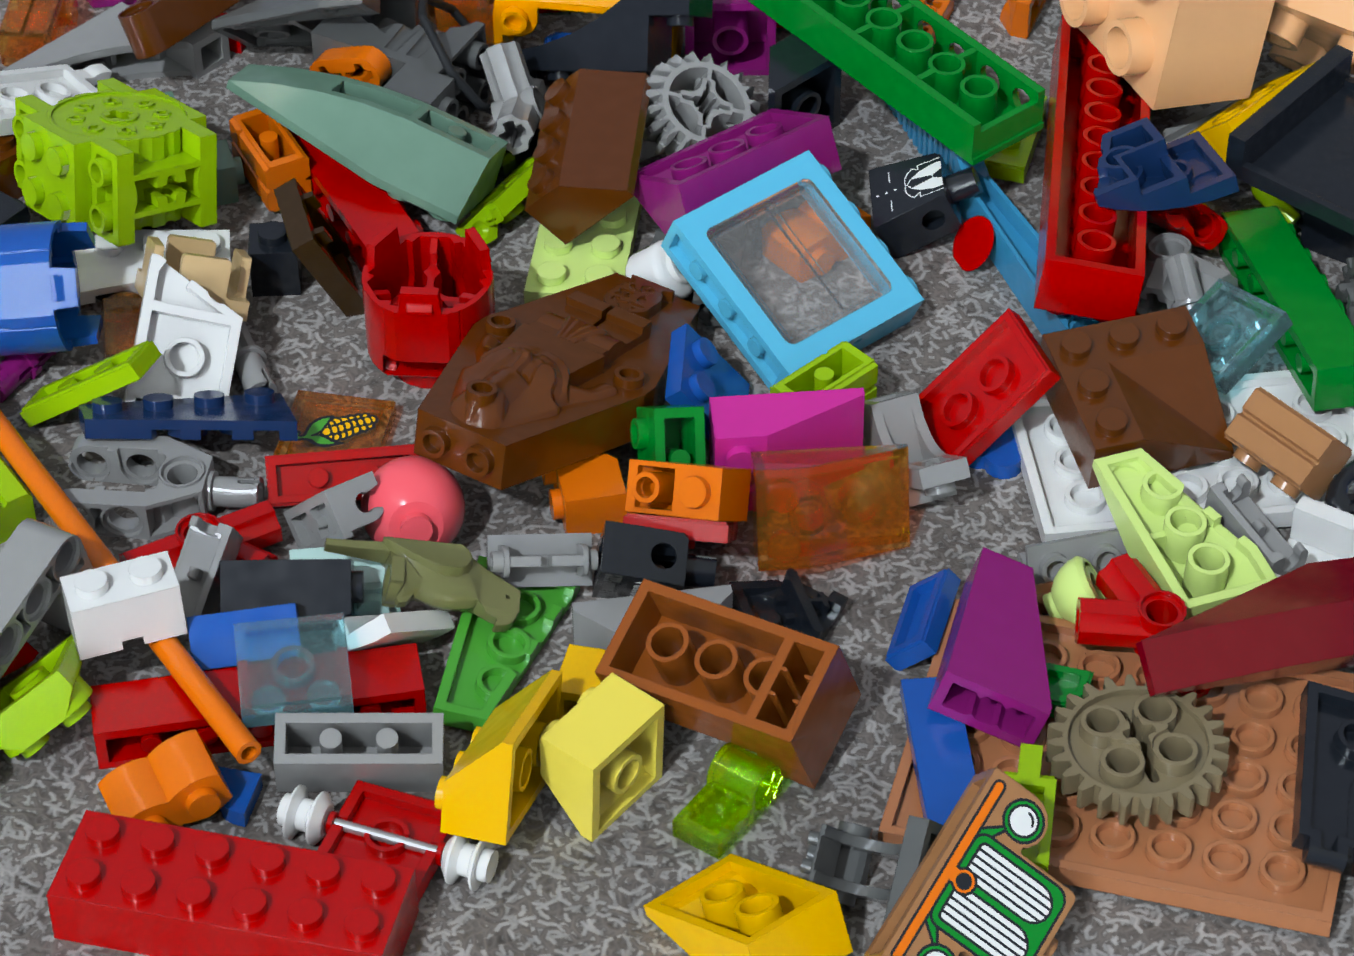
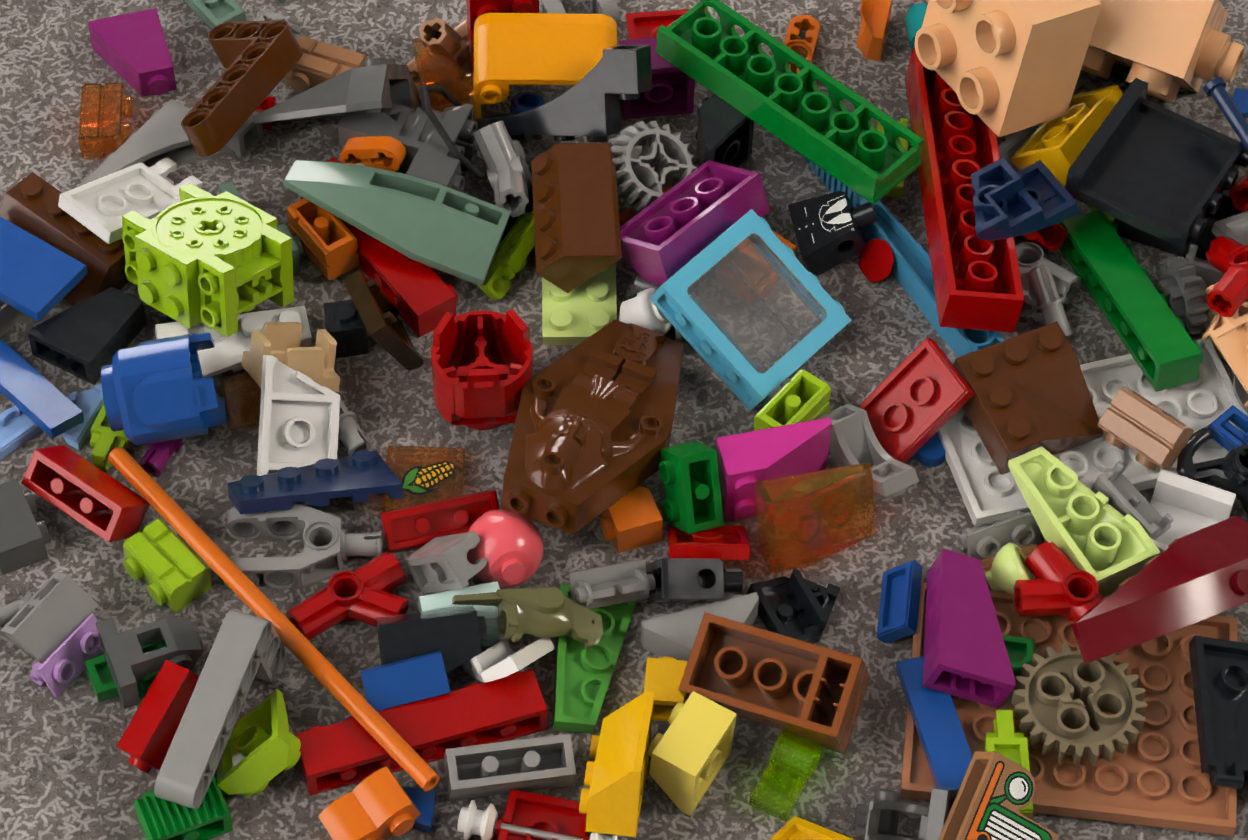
camera: 10 degrees left, 10 degrees up
lime tile [20,340,162,428] -> none
white brick [60,551,188,661] -> none
light grey hinge [174,515,243,631] -> none
clear light blue plate [234,613,354,728] -> none
orange slope [625,459,751,521] -> none
blue plate [665,323,750,441] -> none
clear light blue plate [1189,278,1293,395] -> none

